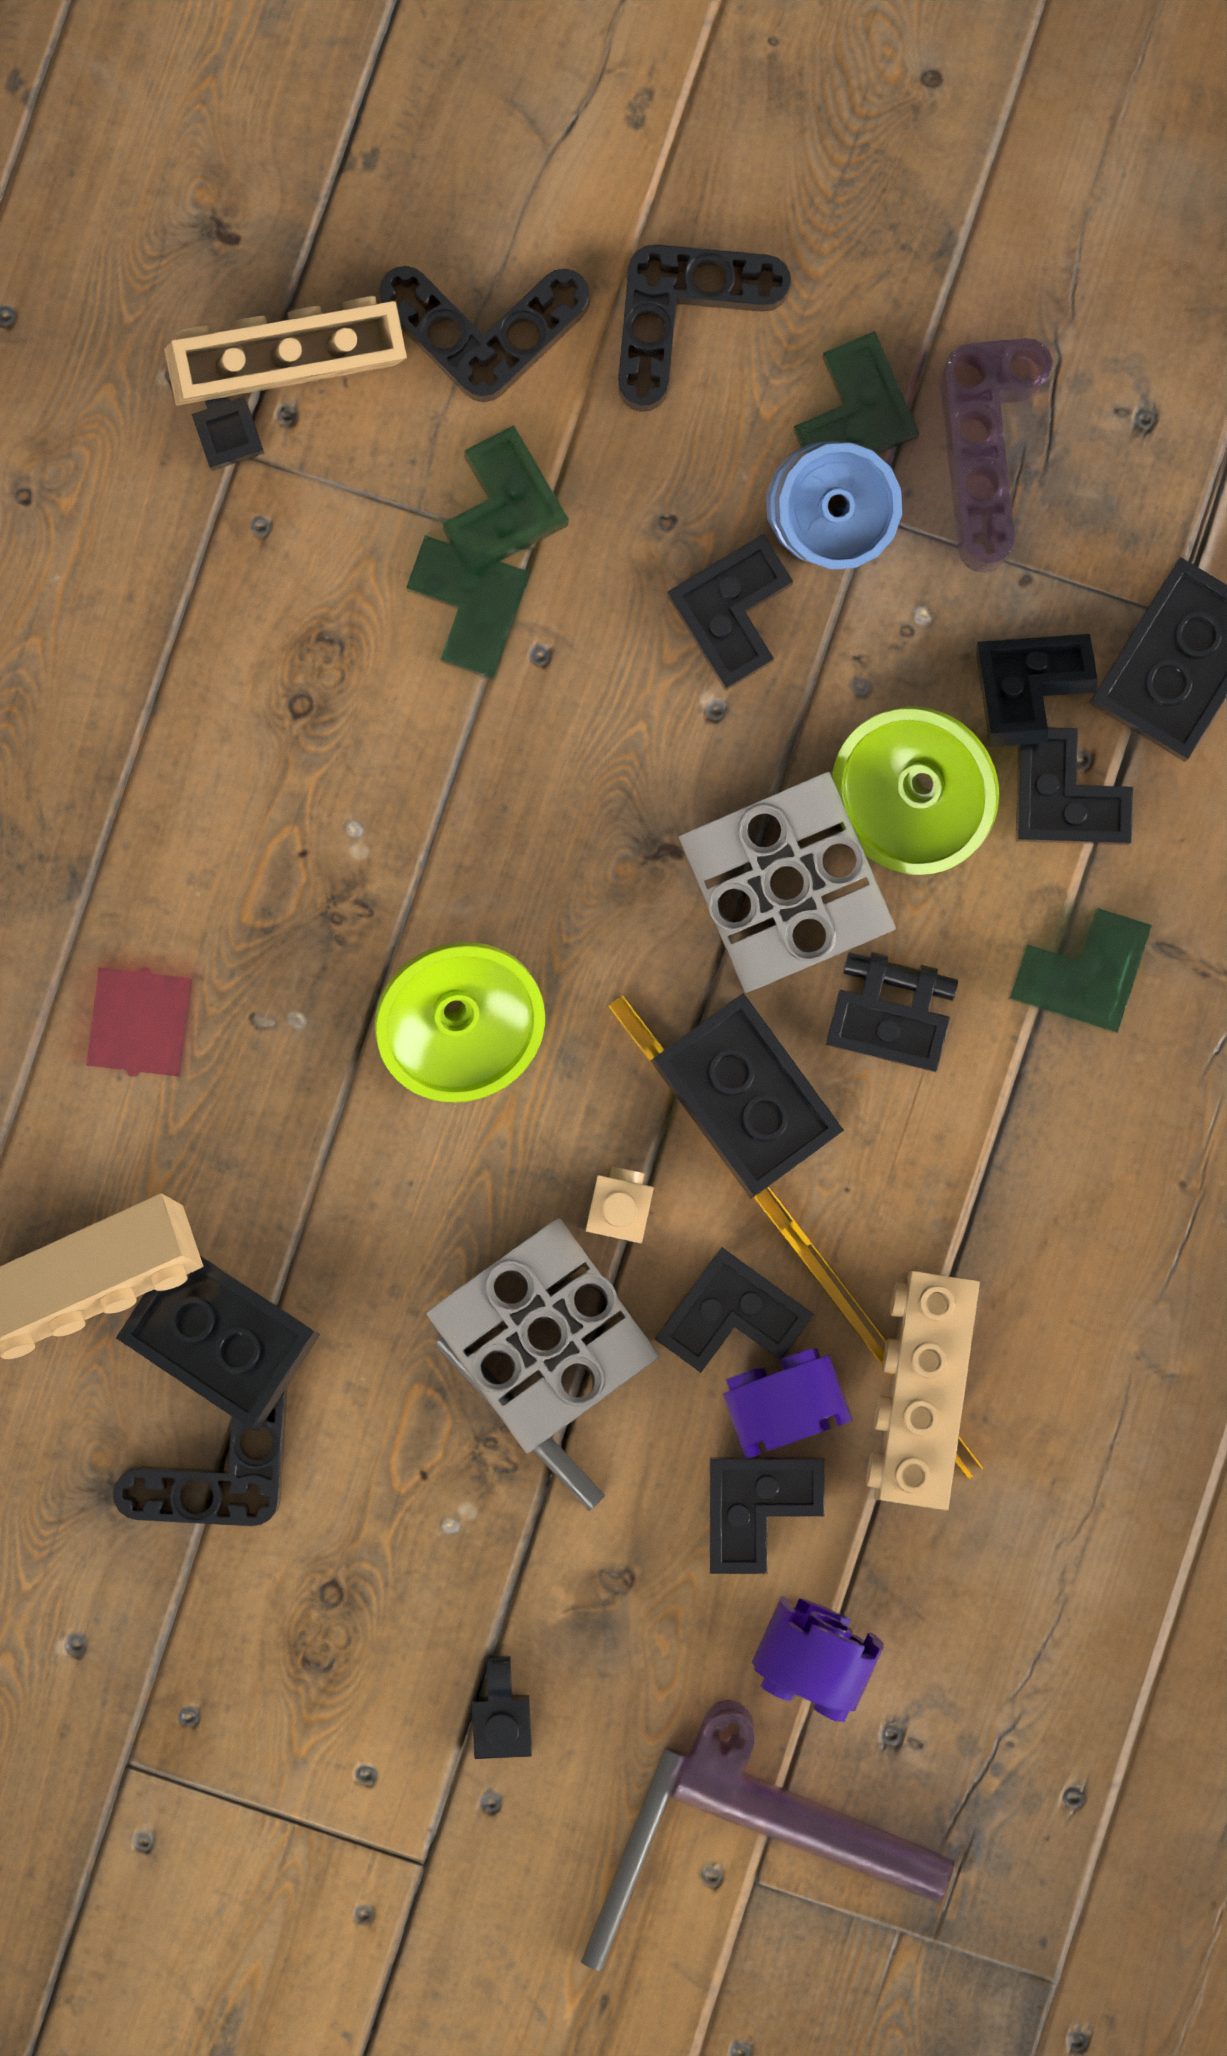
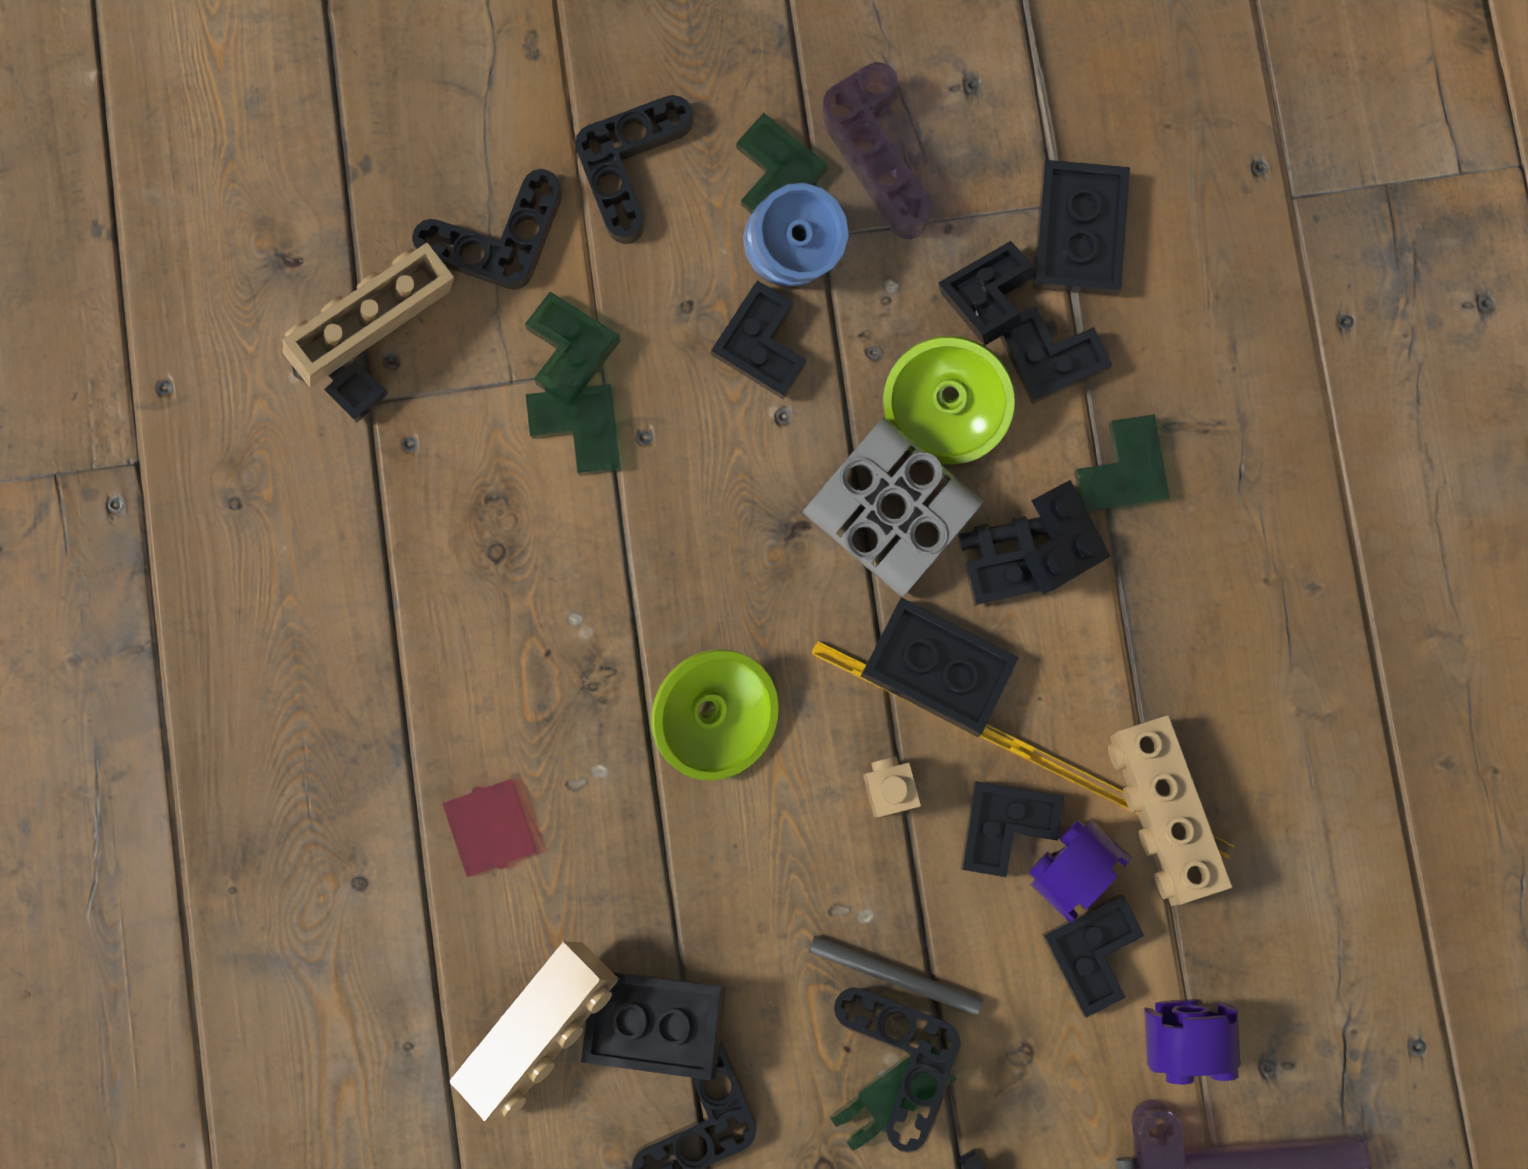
camera: 25 degrees left, 5 degrees down
light grey connector [426,1218,660,1454] -> none
none -> clear green hinge [830,1039,957,1151]
none -> black beam [834,987,961,1154]
none -> black plate [1022,480,1111,594]

